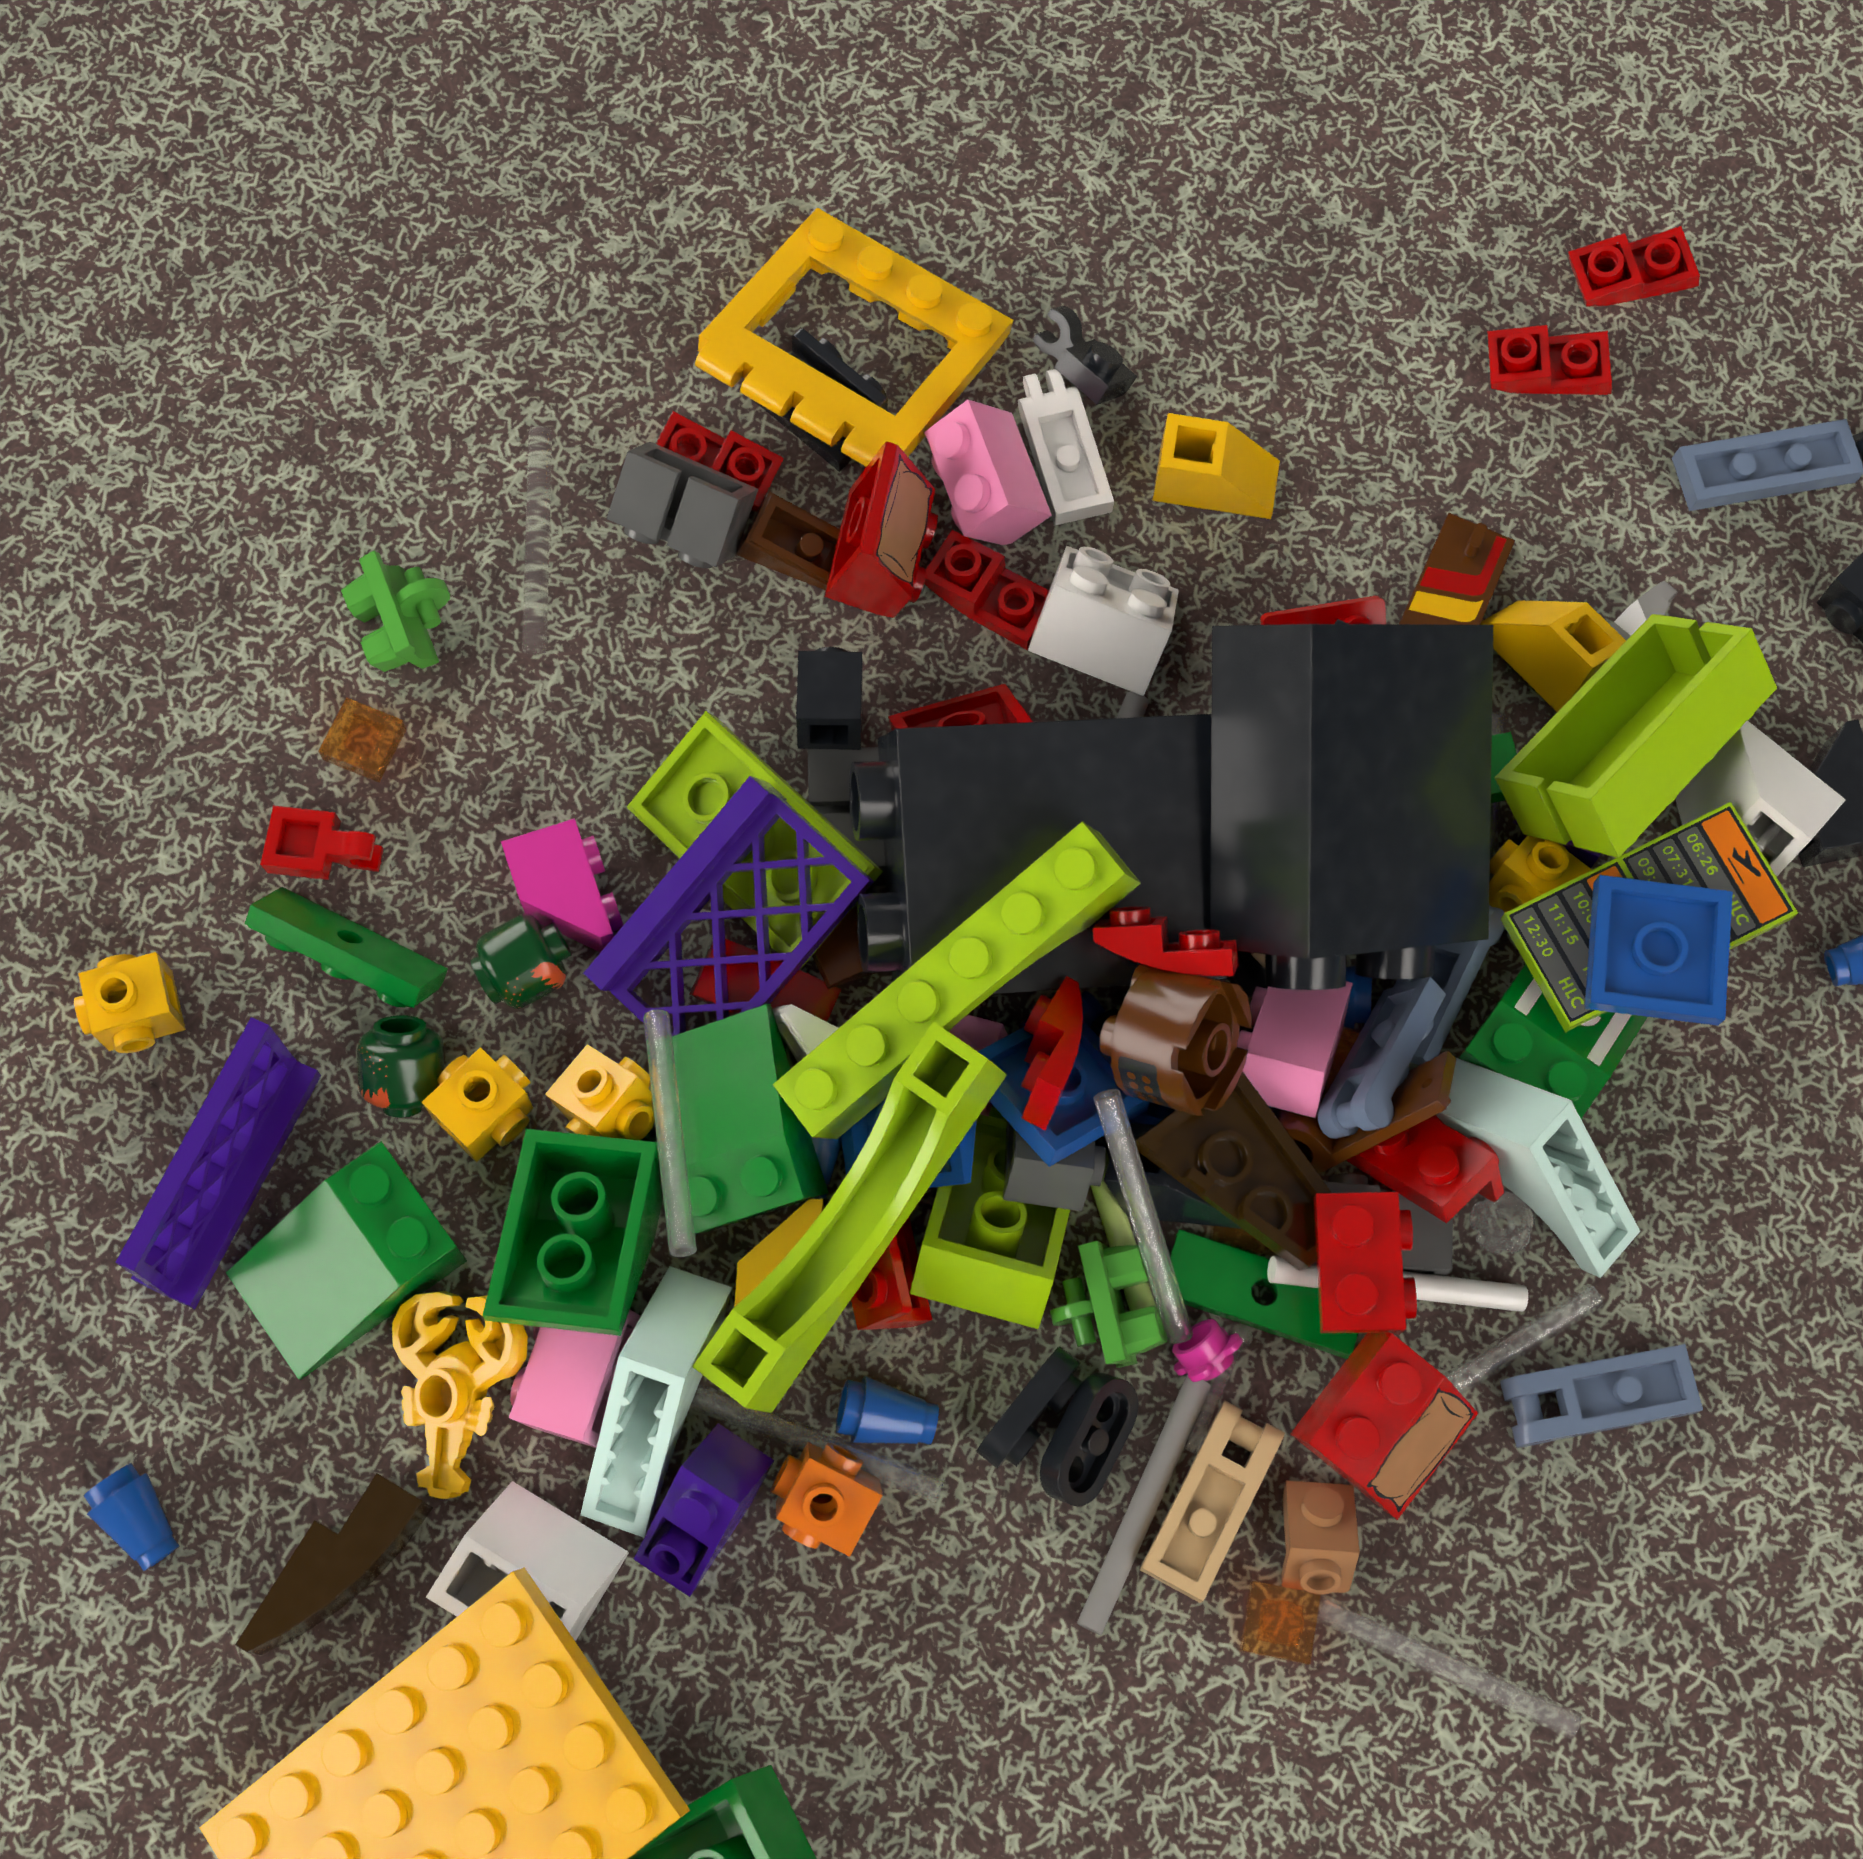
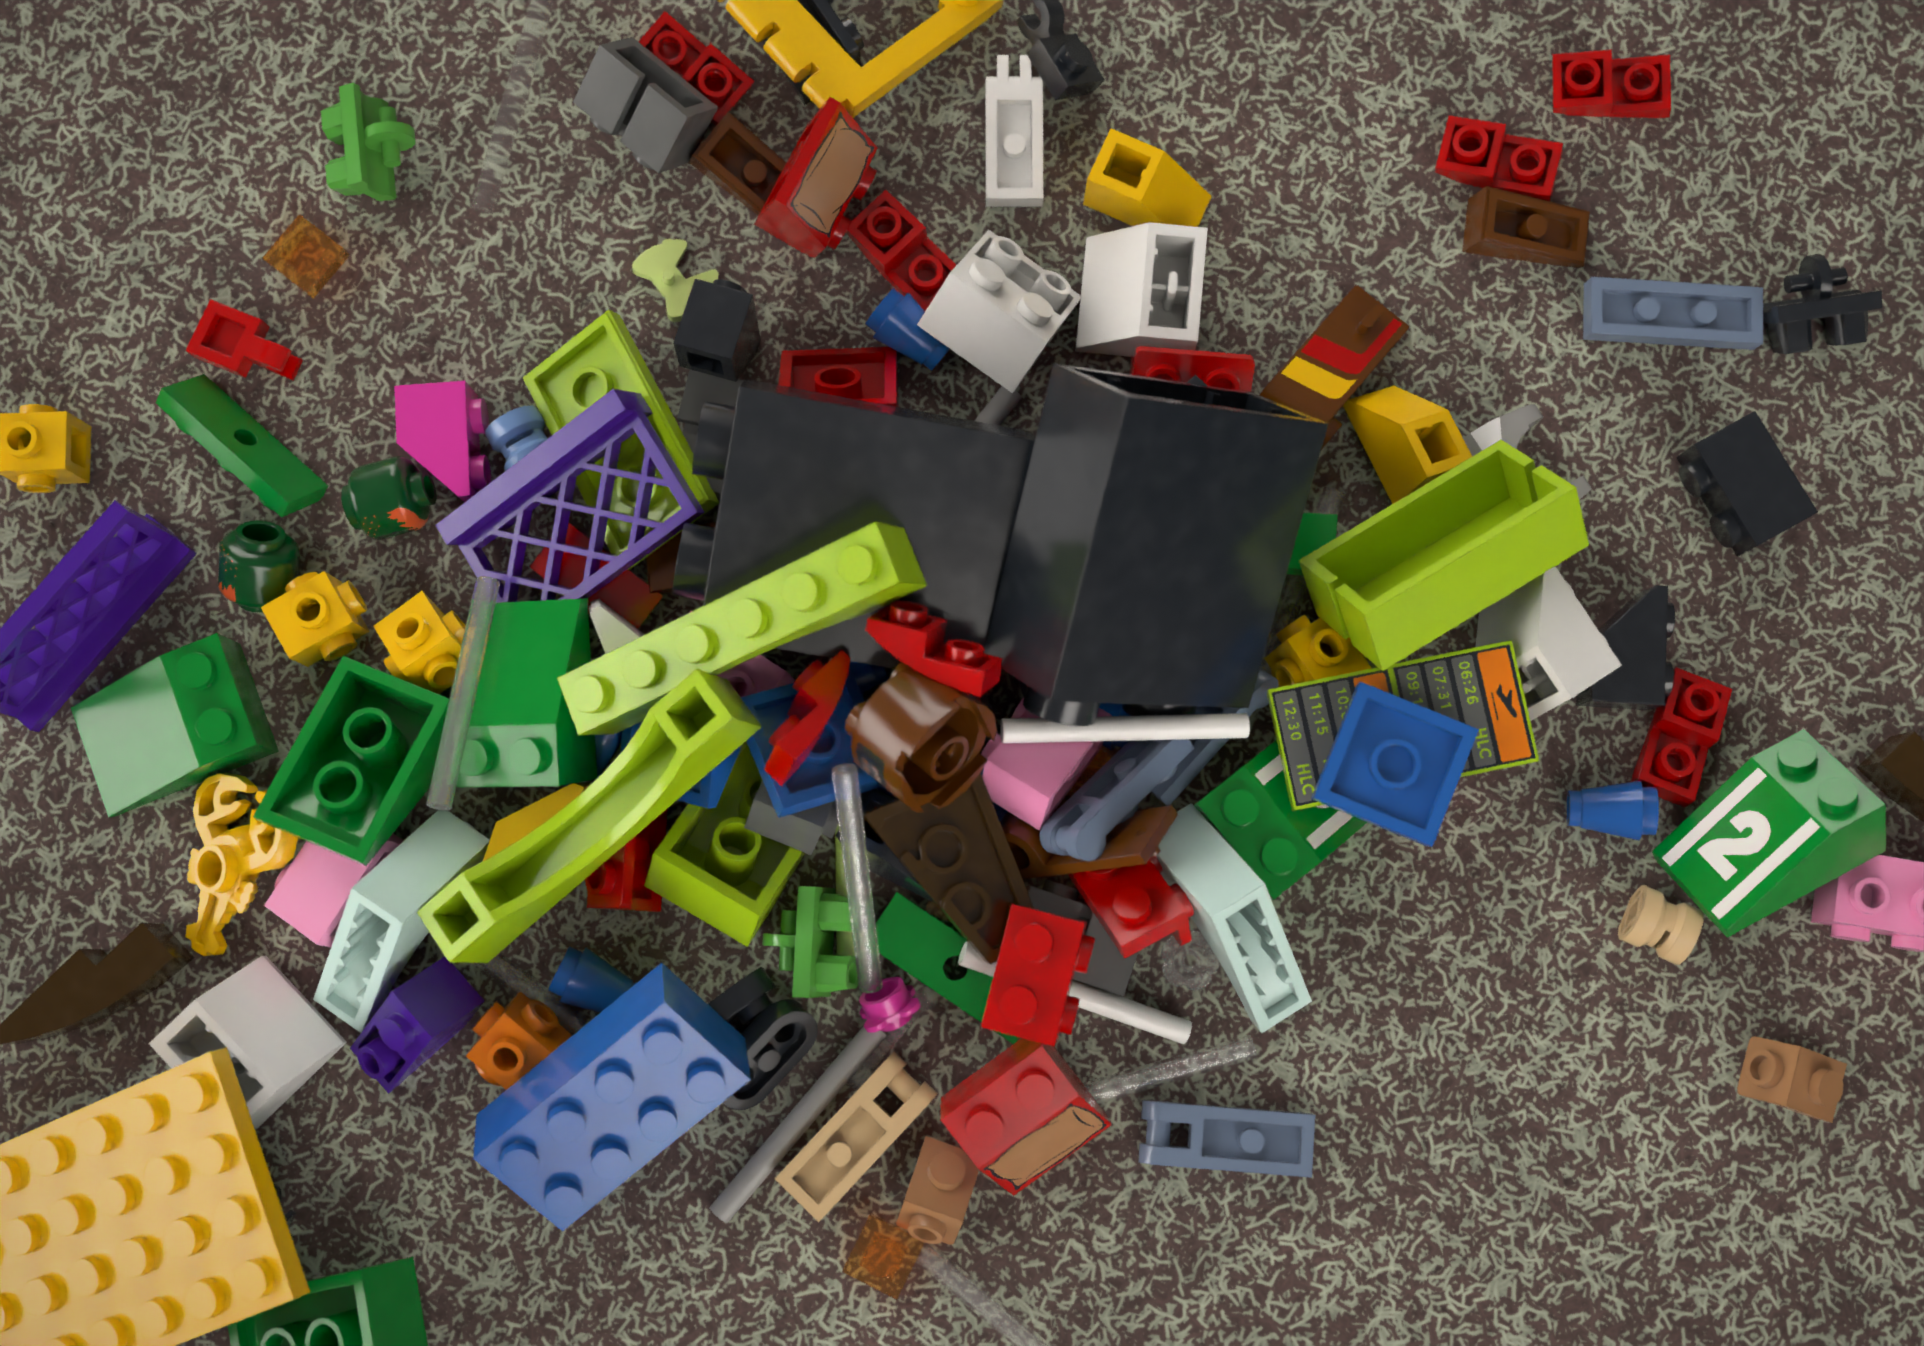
camera: 20 degrees right, 10 degrees up
bright pink brick [924,400,1052,545] -> none
none -> brick [473,963,751,1231]
none -> medium blue wheel [485,405,548,471]
none -> yellowish green piece [632,239,719,322]
none -> blue cone [865,288,950,371]
none -> white bar [1000,713,1250,744]
none -> white slope [1076,222,1208,357]
none -> reddish brown slope [1462,186,1590,268]

